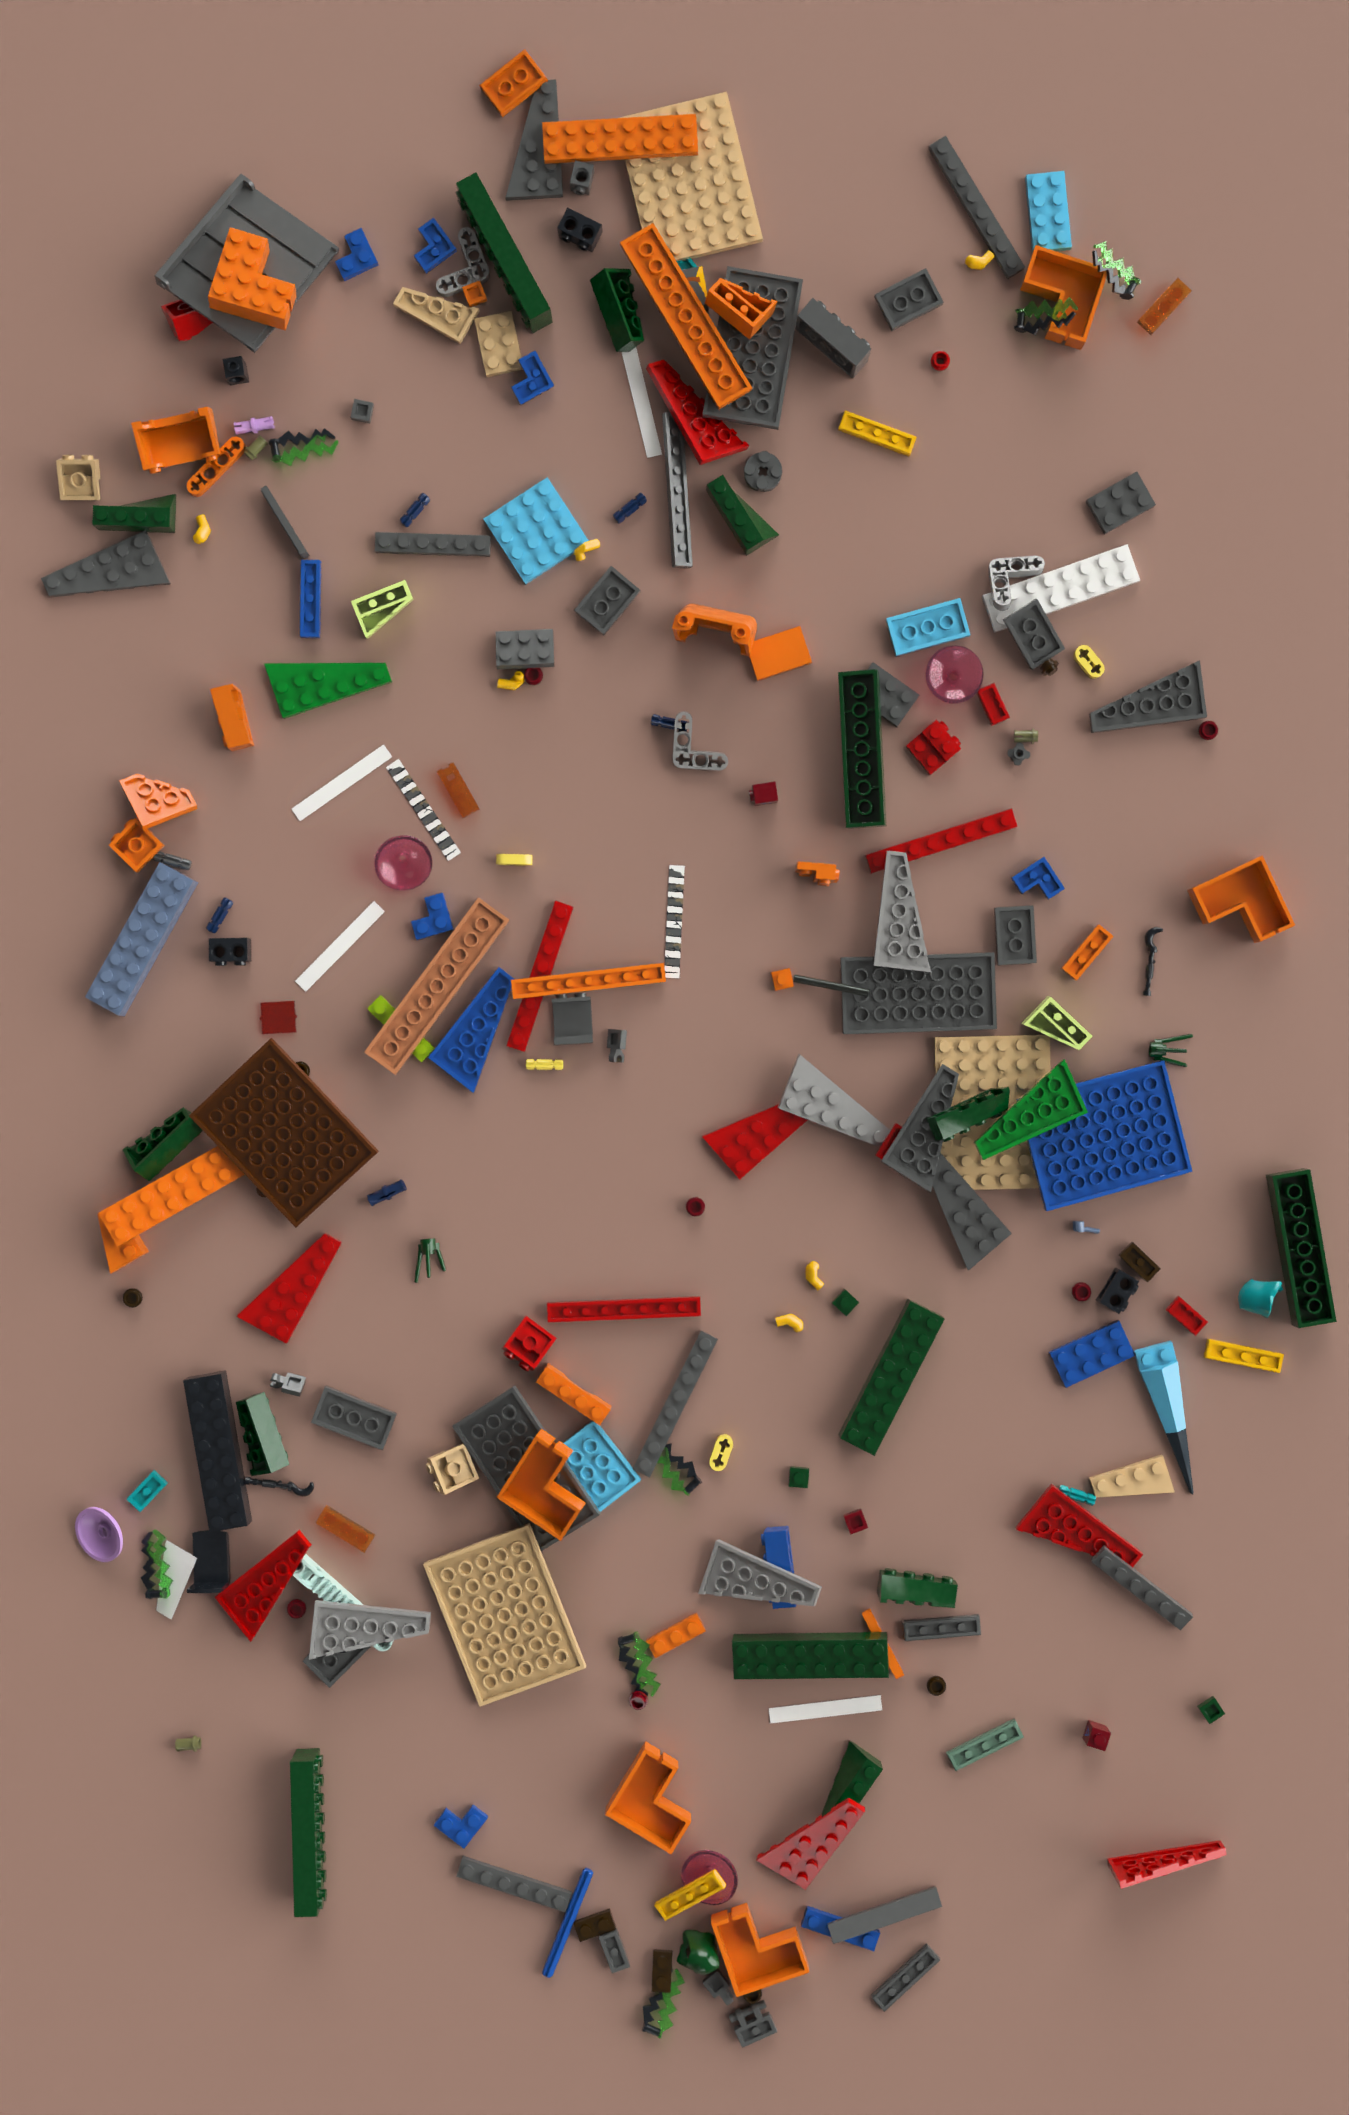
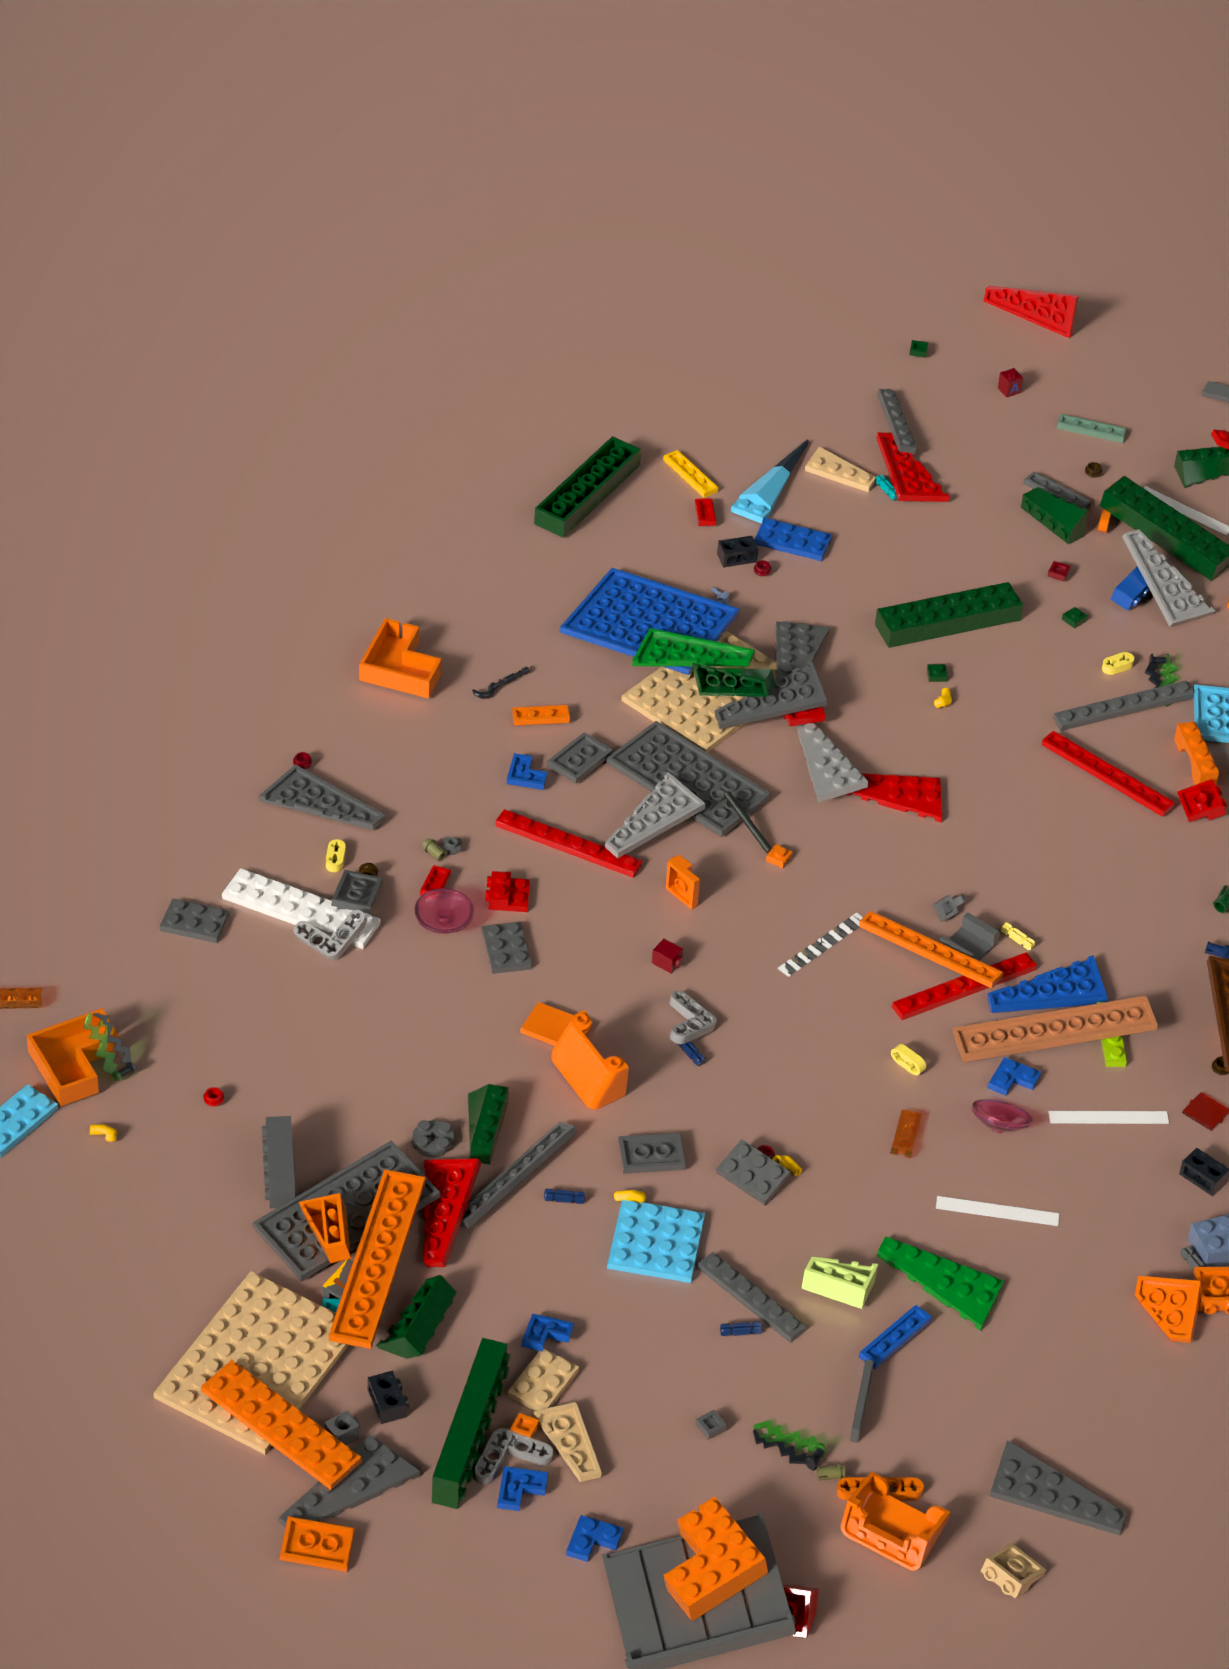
camera: 145 degrees left, 45 degrees down
dark green wedge [92,494,176,533] -> none
yellow arm [193,515,211,544] -> none
dark blue axle [206,898,233,933] -> none
orange wedge [210,683,254,751] -> none
black brick [222,356,249,386] -> none
lavender pin [234,416,275,435] -> none
sticker [386,759,461,861] -> none
white sticker [622,347,662,458] -> none
dark red plate [686,1197,705,1216] -> none
yellow arm [775,1314,803,1332] -> none
yellow tile [838,410,917,457] -> none
dark green brick [838,669,887,829] -> none
dark grey plate [874,268,944,331] -> none
medium azure plate [886,598,970,657] -> none
dark grey plate [928,136,1025,280] -> none
yellowish green wedge [1021,996,1093,1050] -> none
piece [1092,241,1142,300] -> none
dark brown plate [1119,1242,1161,1282] -> none
dark green plant [1149,1034,1193,1067] -> none
teal piece [1238,1279,1283,1318] -> none

